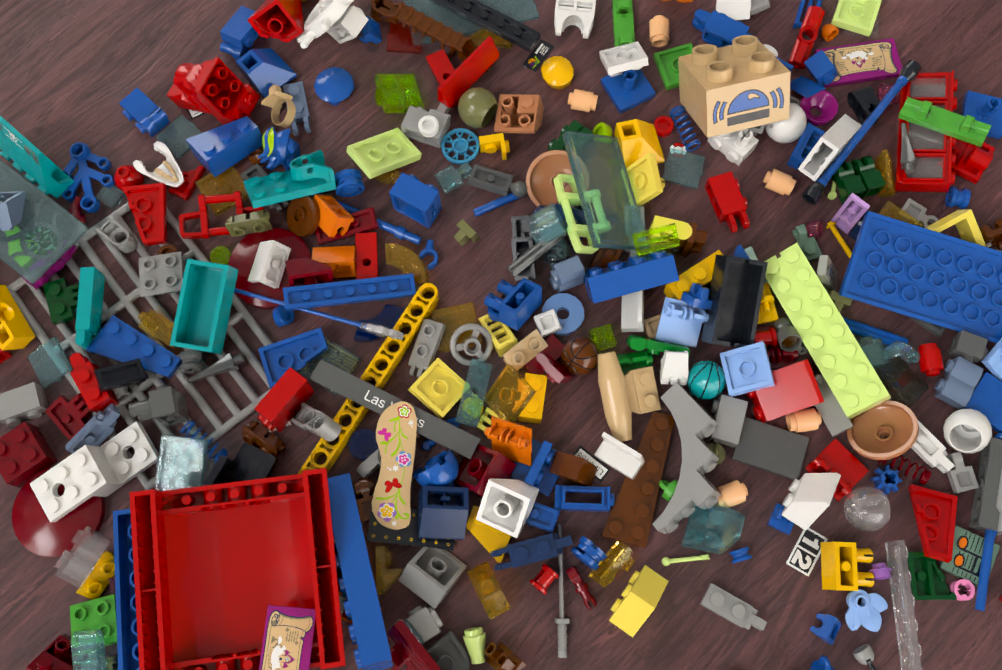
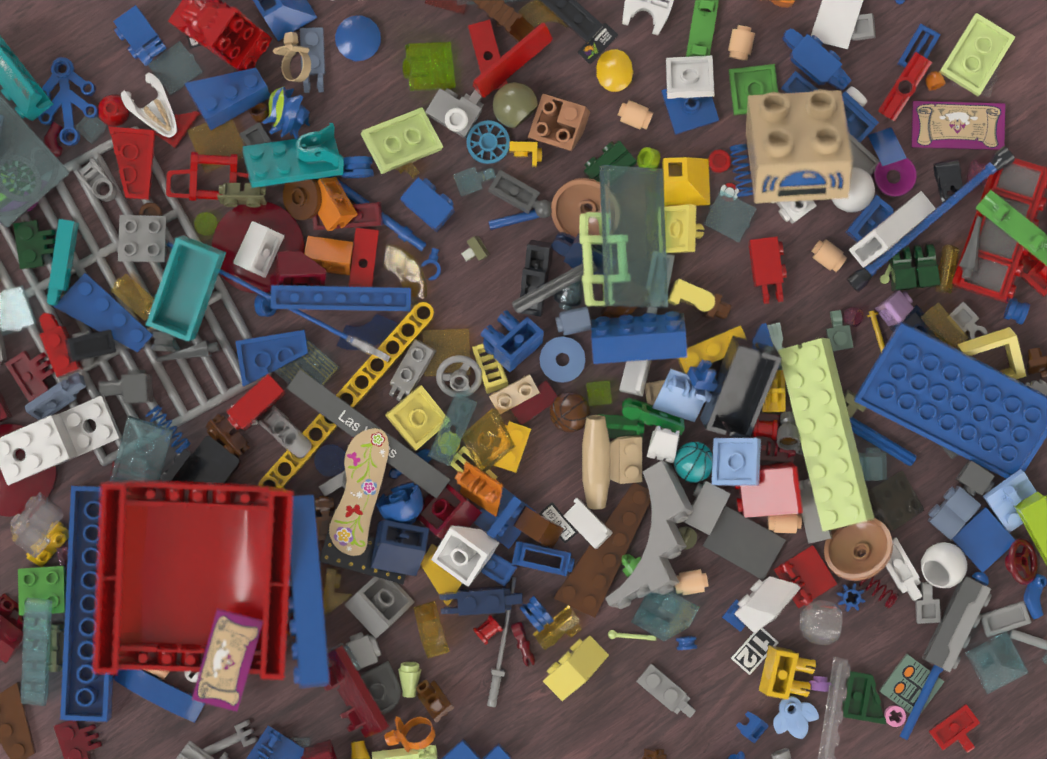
camera: 10 degrees right, 15 degrees up
clear light blue brick [529,203,566,246] -> none
white tile [533,309,562,337] -> none
dark red hinge [536,353,574,384] -> none
clear neon green tile [632,223,680,256] -> none
blue brick [804,50,838,86] -> none
light grey tile [817,255,838,292] -> none
clear light blue arm [882,341,920,363] -> none
red wing [908,484,958,563] -> none
red brick [917,343,944,377] -> none

